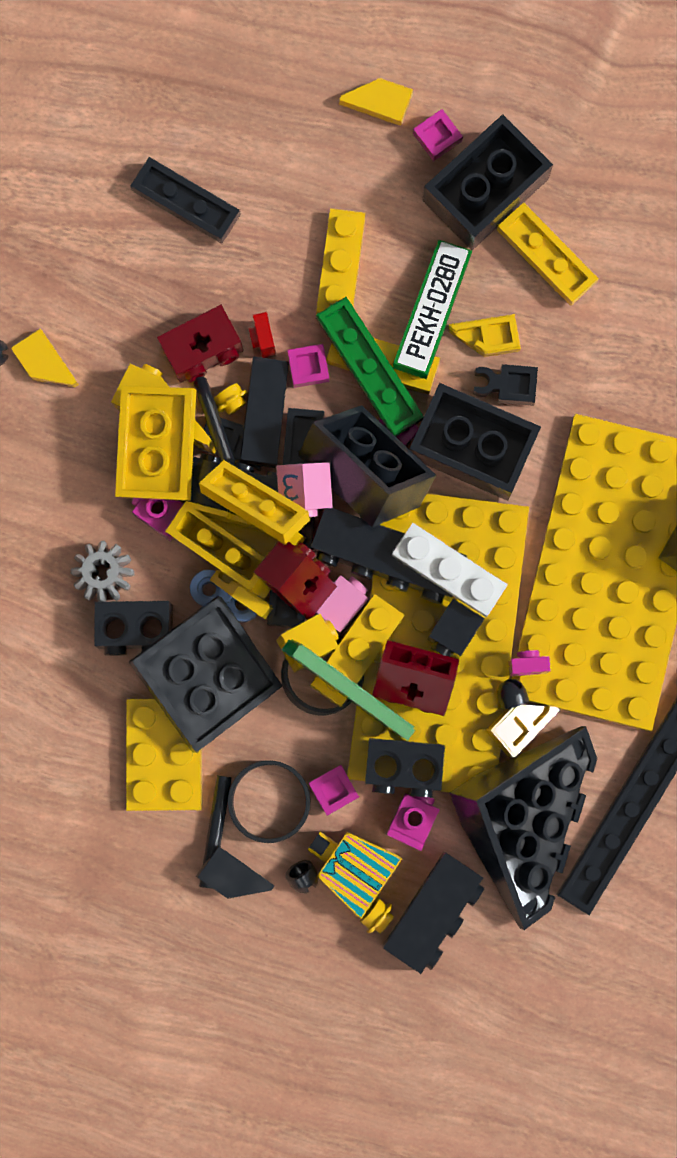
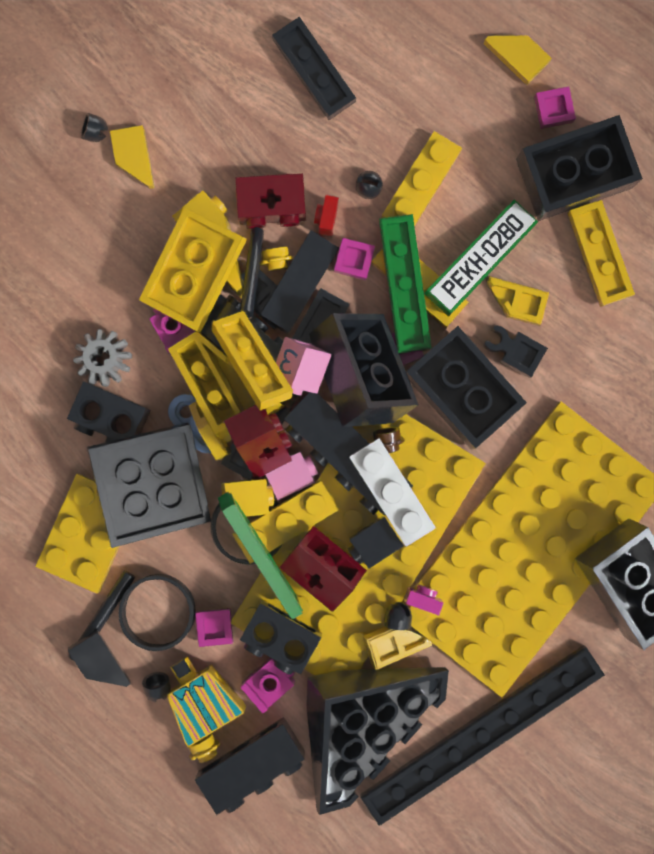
camera: 20 degrees right, 5 degrees up
none -> black hinge [356,171,383,199]
none -> reddish brown plate [373,427,405,453]

